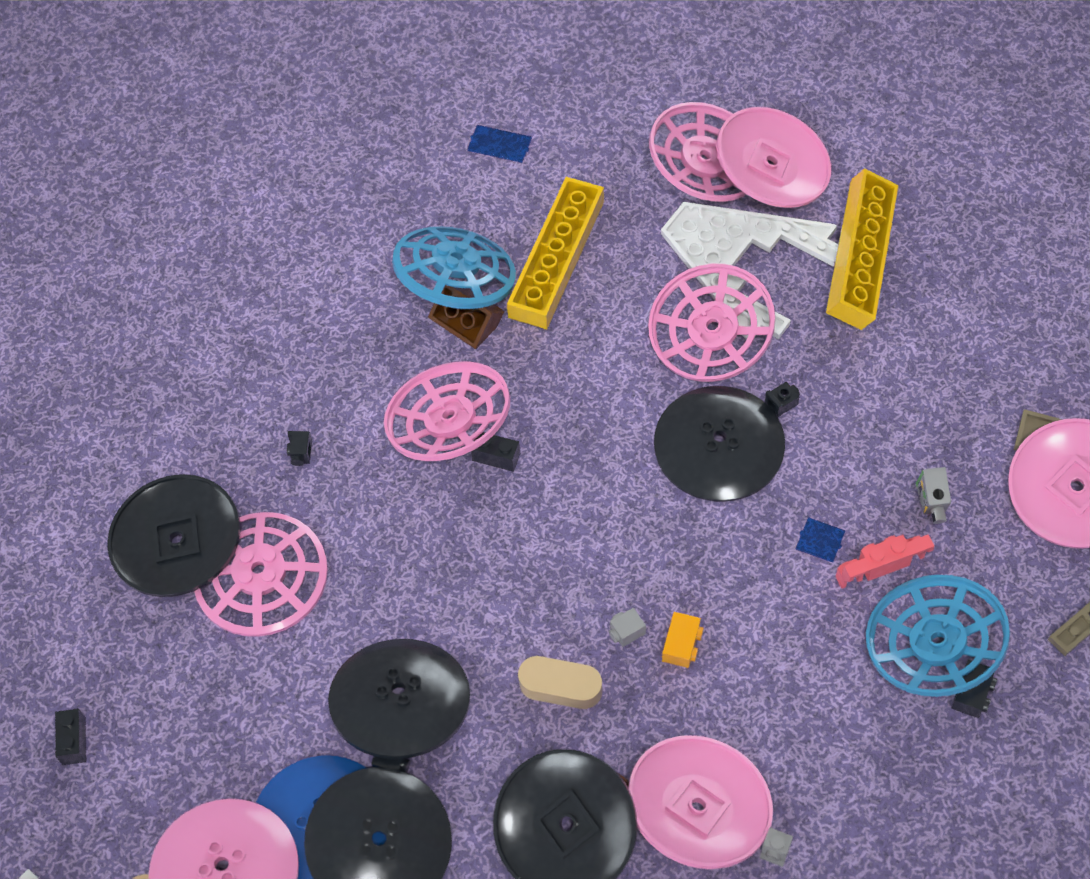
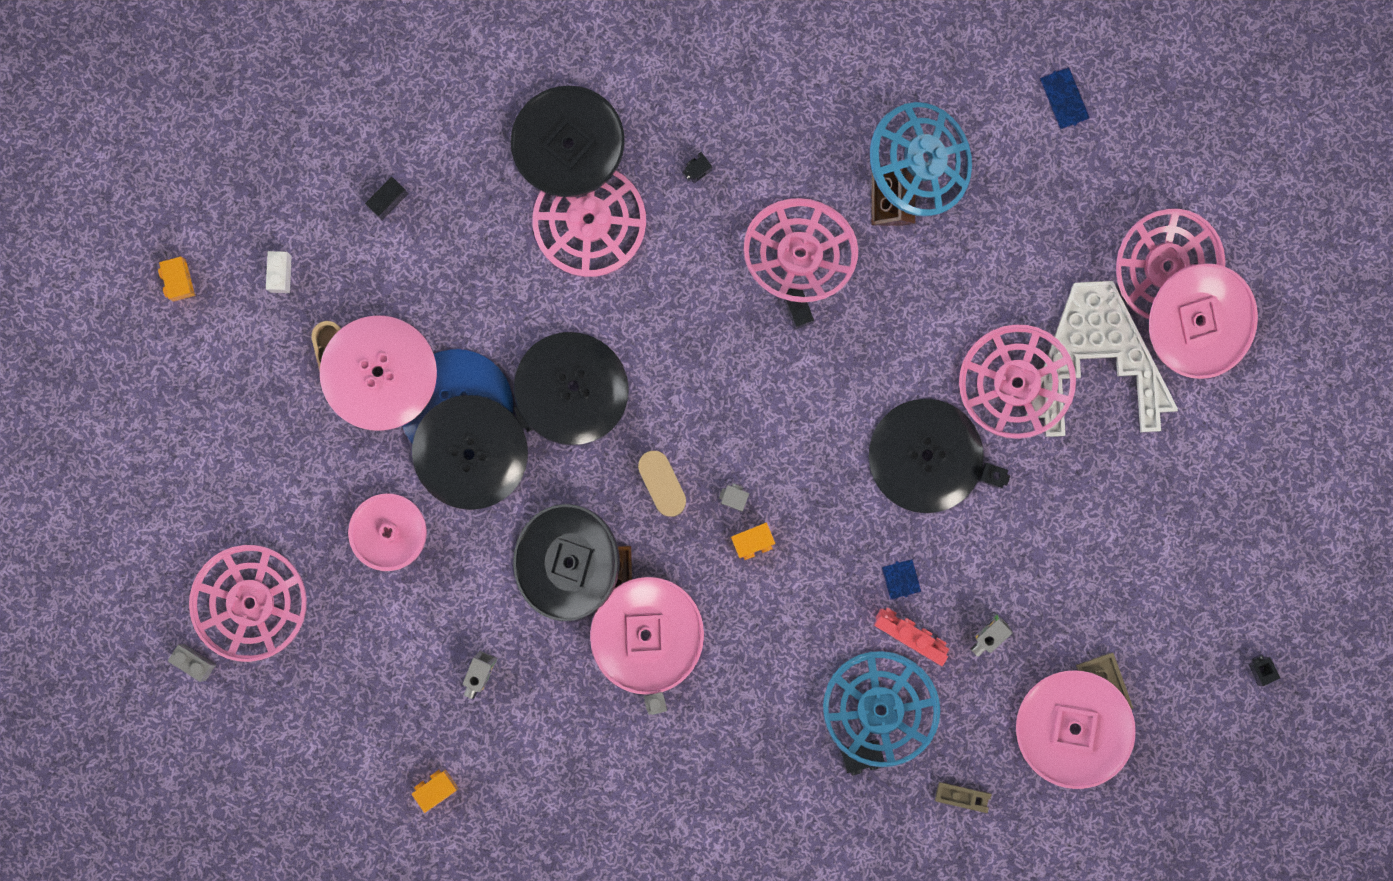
camera: 45 degrees right, 25 degrees up
yellow brick [507,177,604,329] -> none
yellow brick [826,168,899,330] -> none

